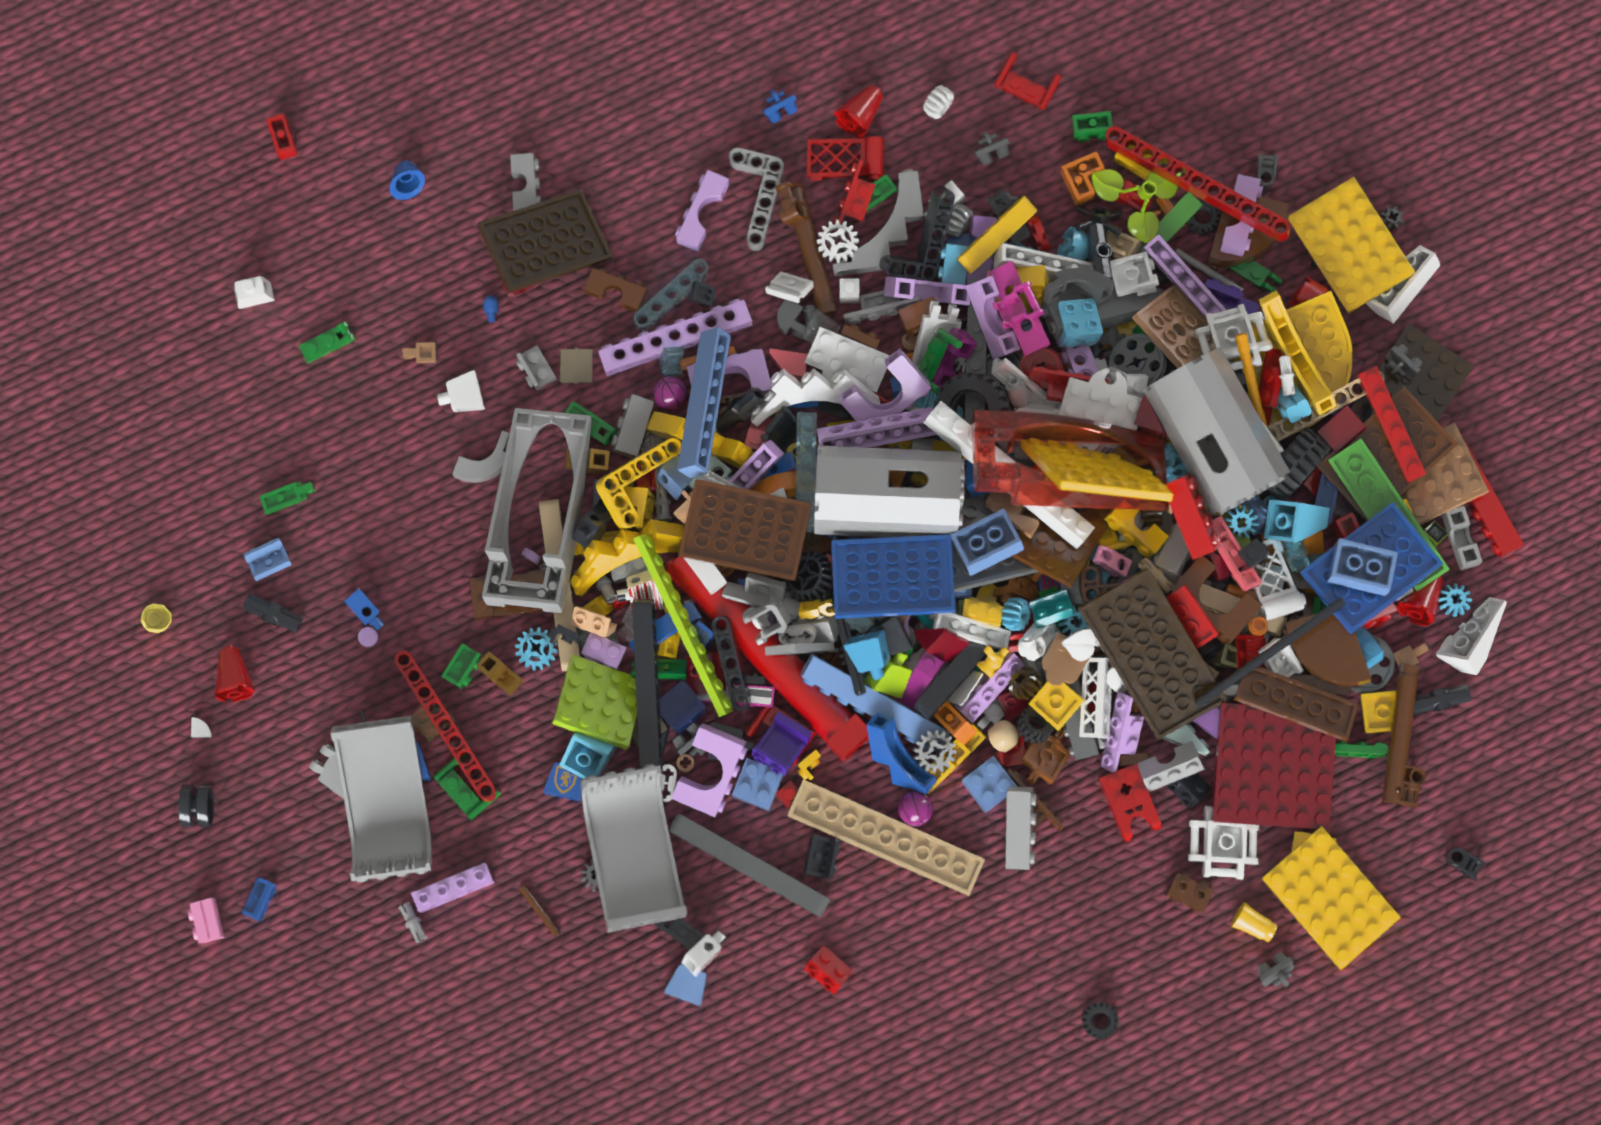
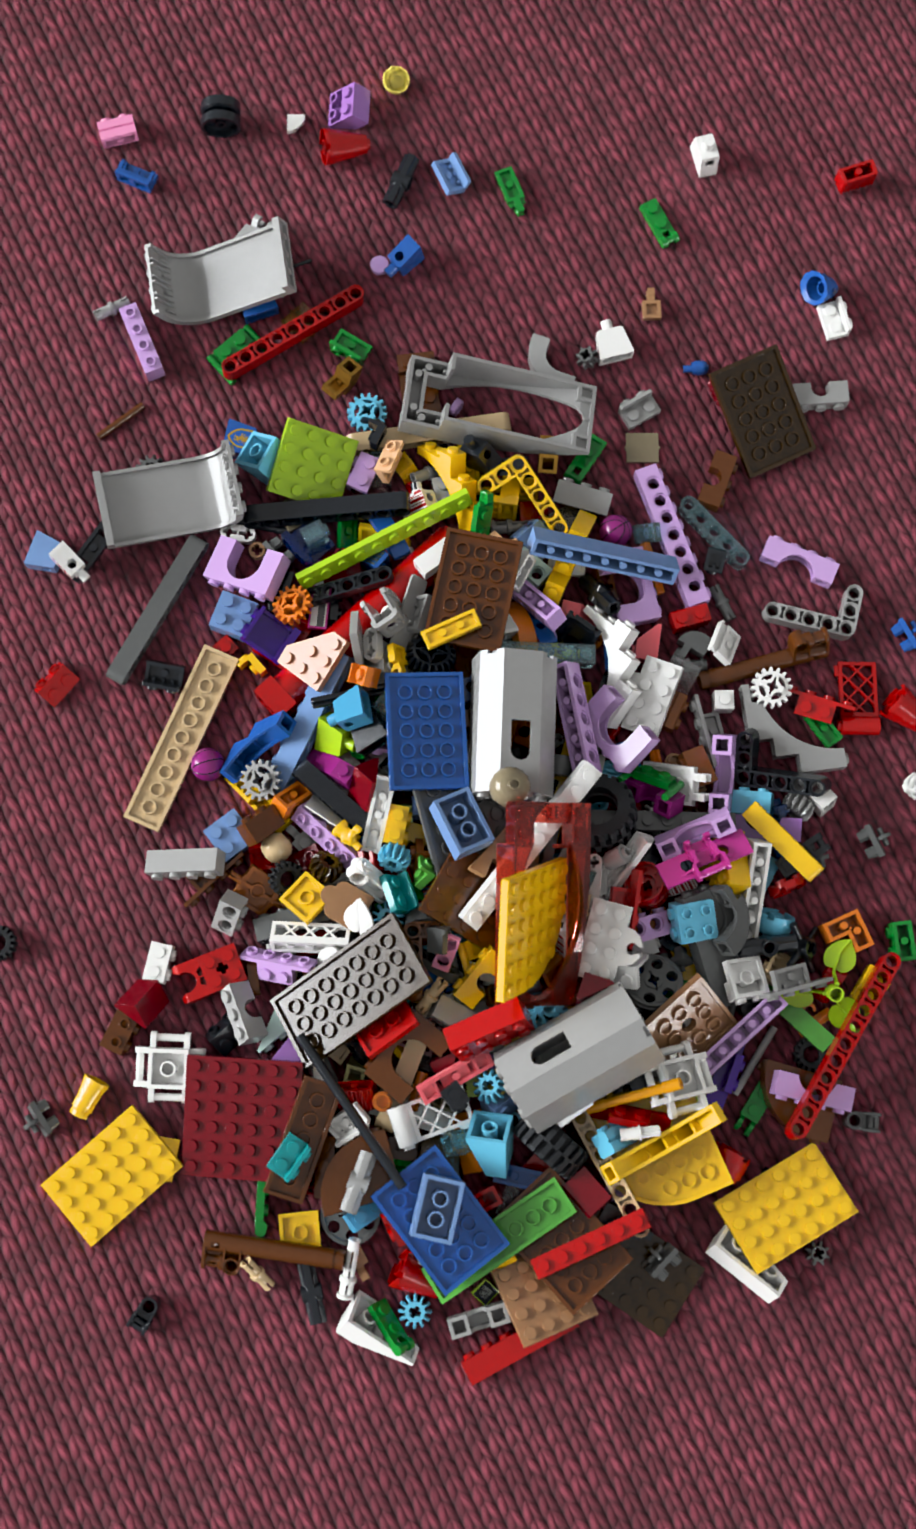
camera: 80 degrees right, 0 degrees up
none -> dark red slope [114,979,169,1029]
none -> white bracket [142,941,177,985]
none -> light grey brick [211,889,249,937]
none -> reddish brown brick [236,804,286,847]
none -> tan pin [240,1256,275,1291]
none -> teal bracket [266,1132,312,1183]
none -> orange gear [272,584,314,626]
none -> plate [277,632,351,692]
none -> clear light blue brick [299,519,331,551]
none -> medium lavender slope [328,82,371,130]
none -> white pin [336,1237,361,1301]
none -> light grey piece [340,1150,377,1215]
none -> orange brick [347,662,381,689]
none -> green plate [367,1298,415,1356]
none -> bright green bracket [414,855,436,890]
none -> yellow tile [420,608,482,650]
none -> dark grey tile [427,926,451,955]
none -> green hinge [470,490,494,535]
none -> dark tan cylinder [489,767,530,808]
none -> dark grey gear [576,346,599,370]
none -> red brick [668,603,711,635]
none -> dark grey pin [709,584,736,623]
none -> light grey bracket [758,962,834,1002]
none -> dark blue plate [771,804,790,818]
none -> white bracket [816,296,853,341]

